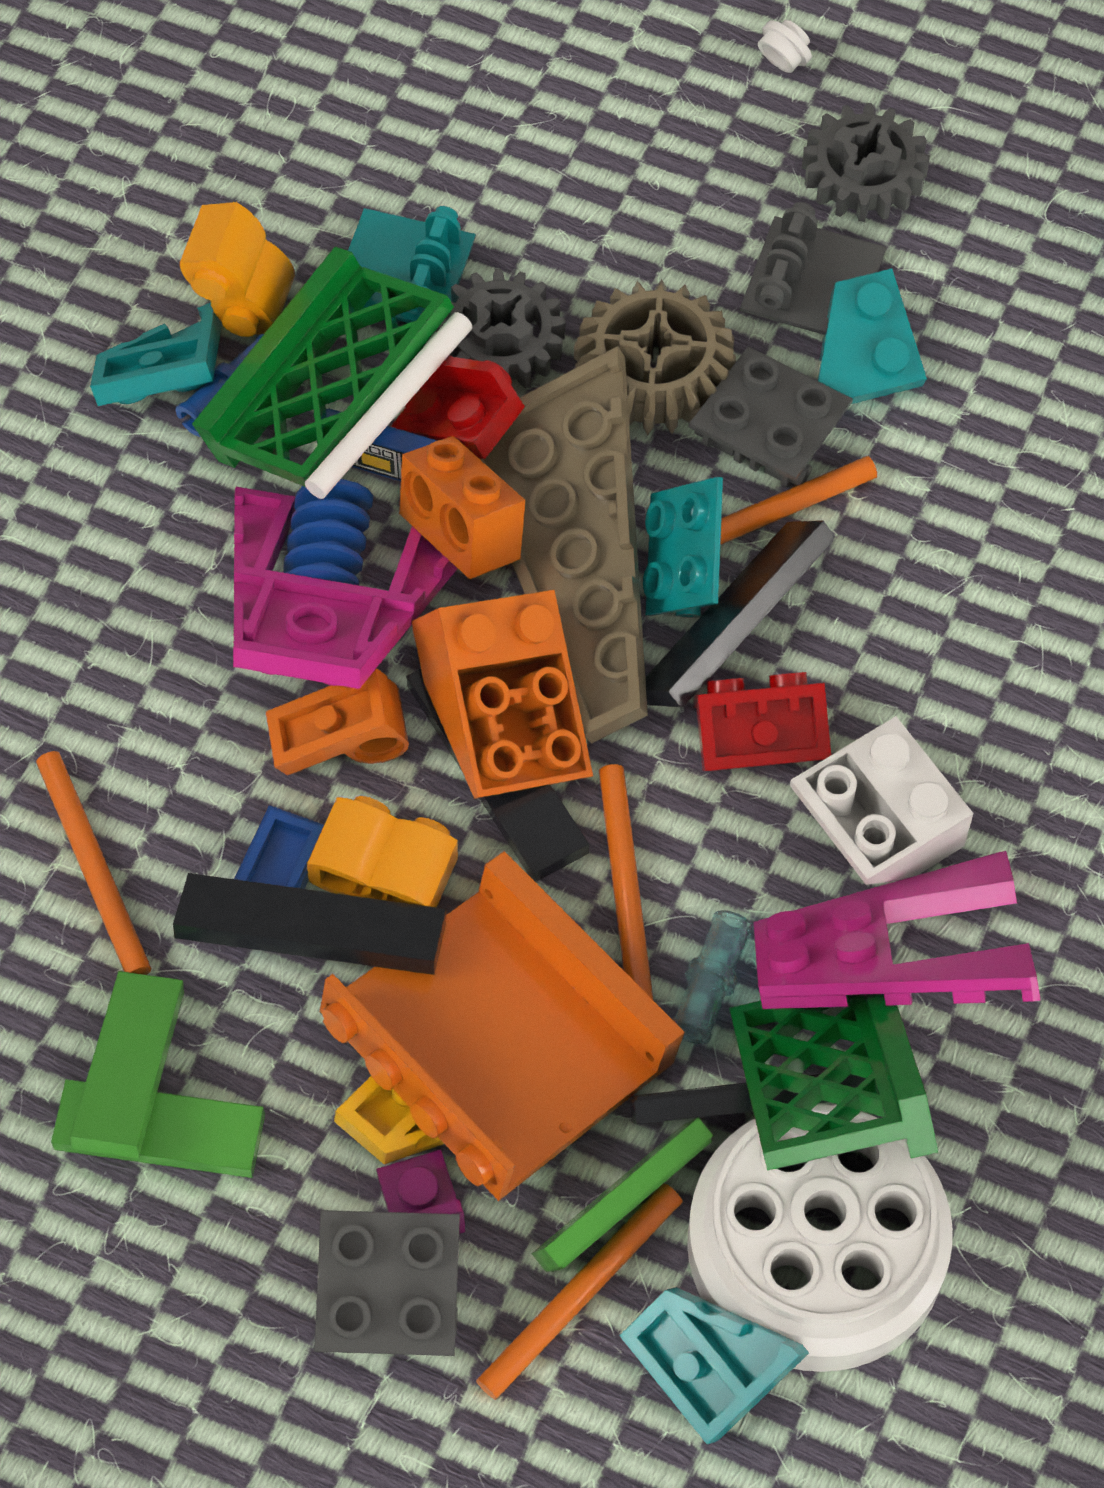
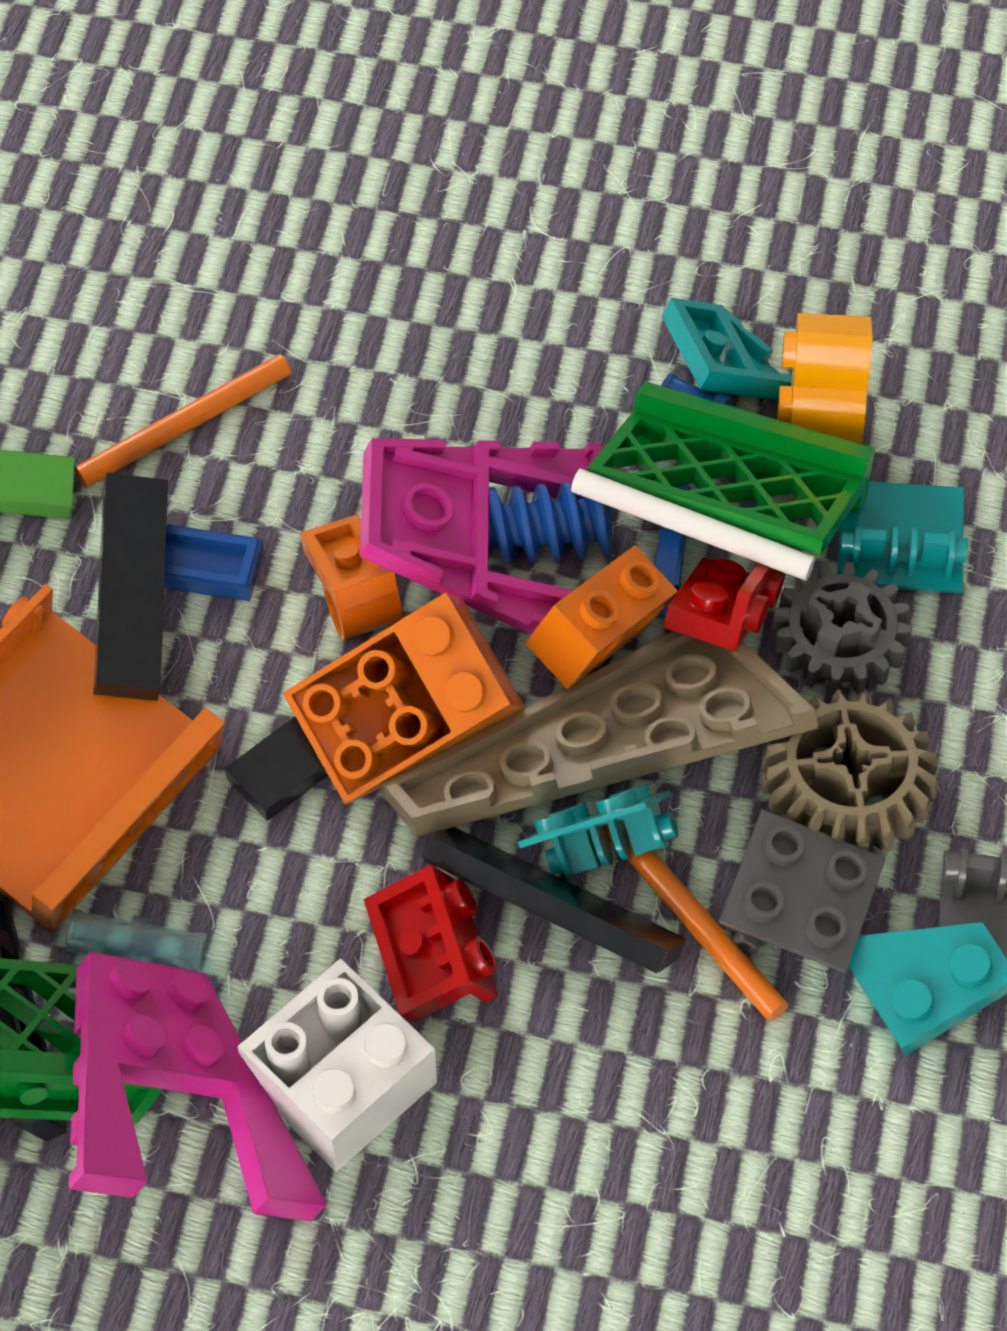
camera: 80 degrees right, 5 degrees down
light orange brick [307,796,458,907] -> none
orange bar [599,764,654,1001] -> none

